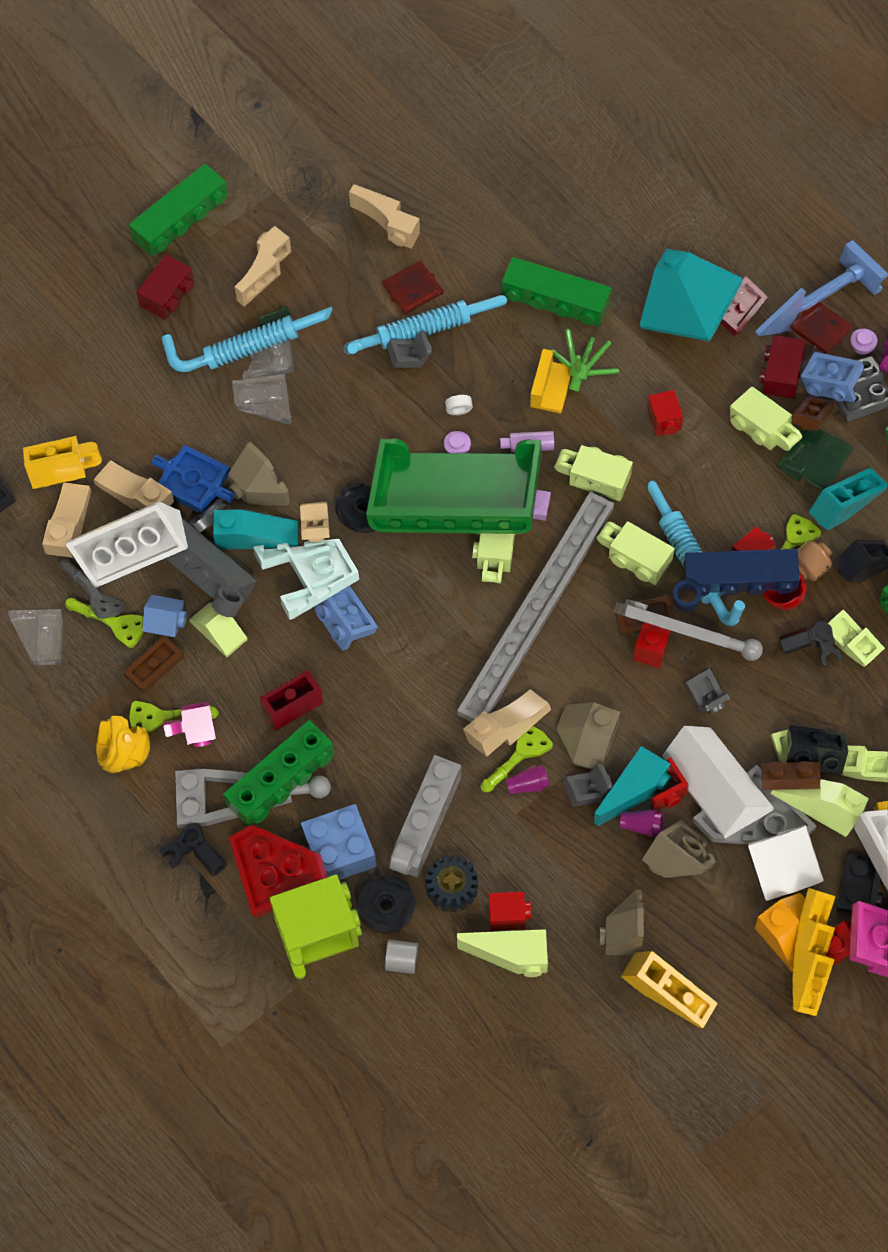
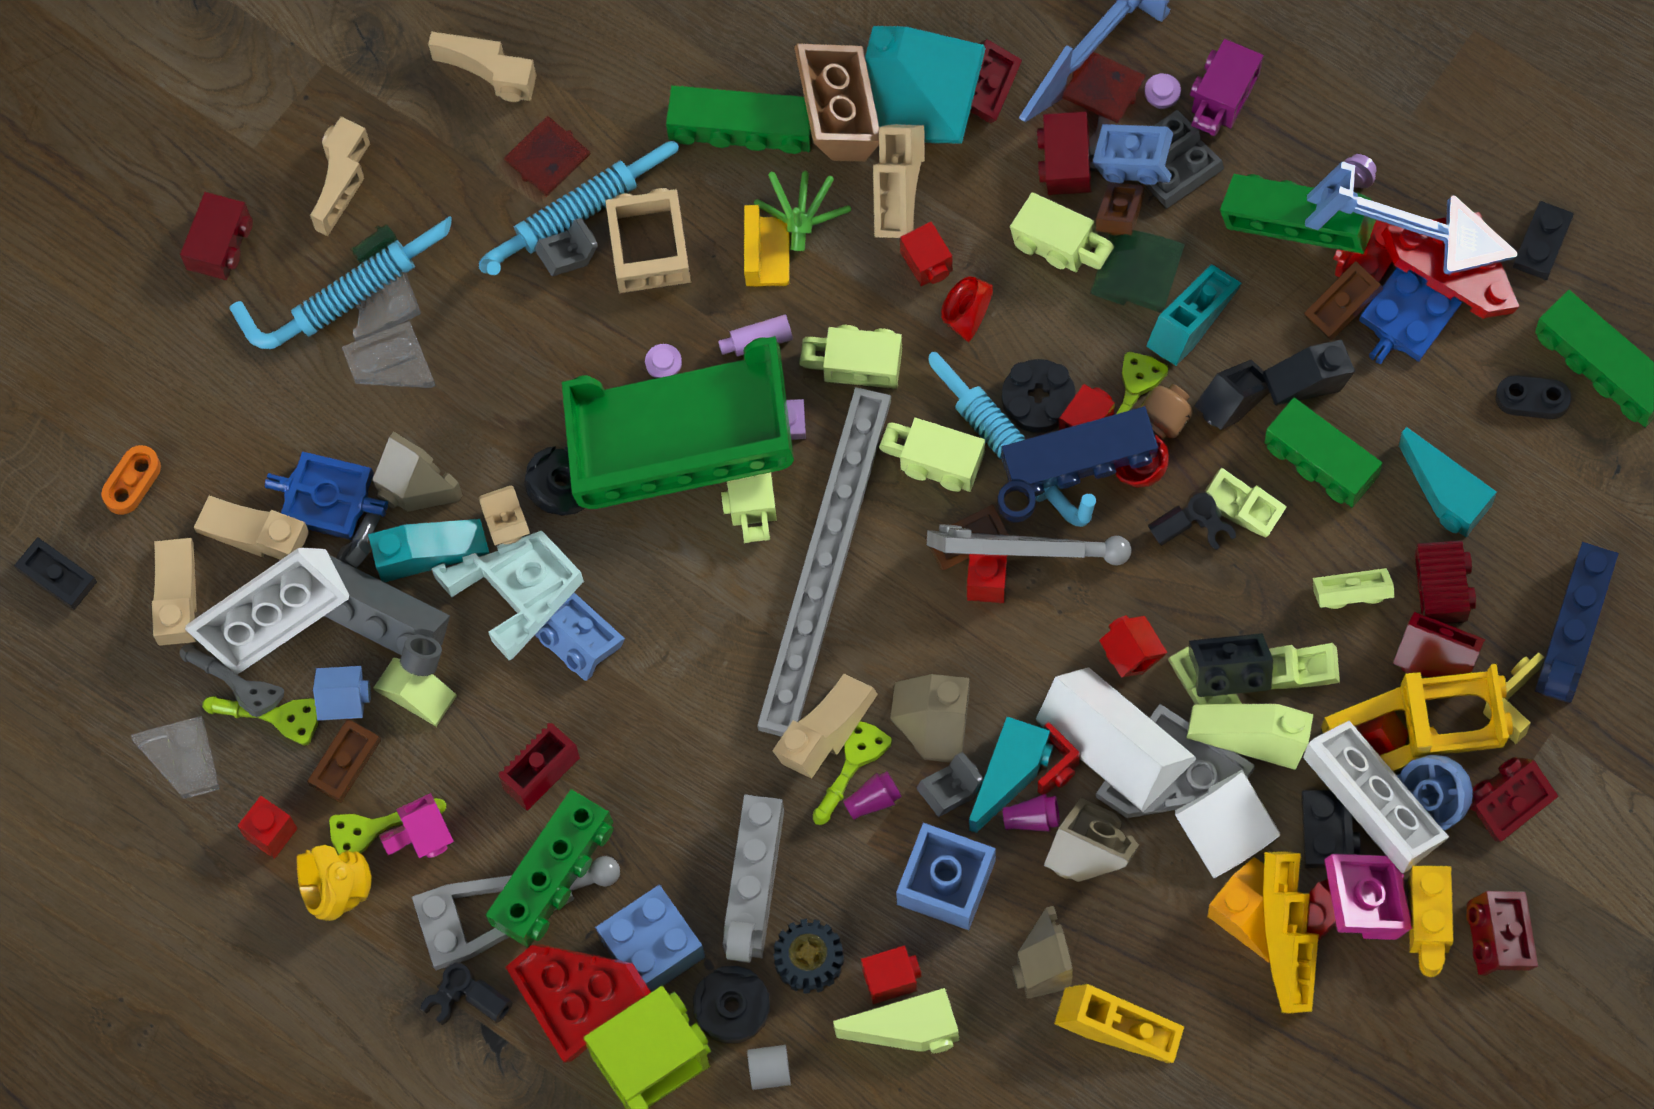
camera: 10 degrees left, 5 degrees up
yellow brick [23,436,102,489] -> none
green brick [129,164,228,257] -> none
white tile [445,395,473,415] -> none
dark grey bracket [683,668,730,714] -> none
reddish brown plate [762,761,820,790] -> none
none -> orange plate [101,445,161,515]
none -> red brick [237,796,297,859]
none -> tan window [605,188,691,293]
none -> medium nougat slope [794,43,879,162]
none -> tan slope [873,124,925,238]
none -> medium blue brick [896,823,995,930]
none -> red piece [941,276,993,343]
none -> black plate [1002,359,1076,433]
none -> red brick [1099,615,1167,678]

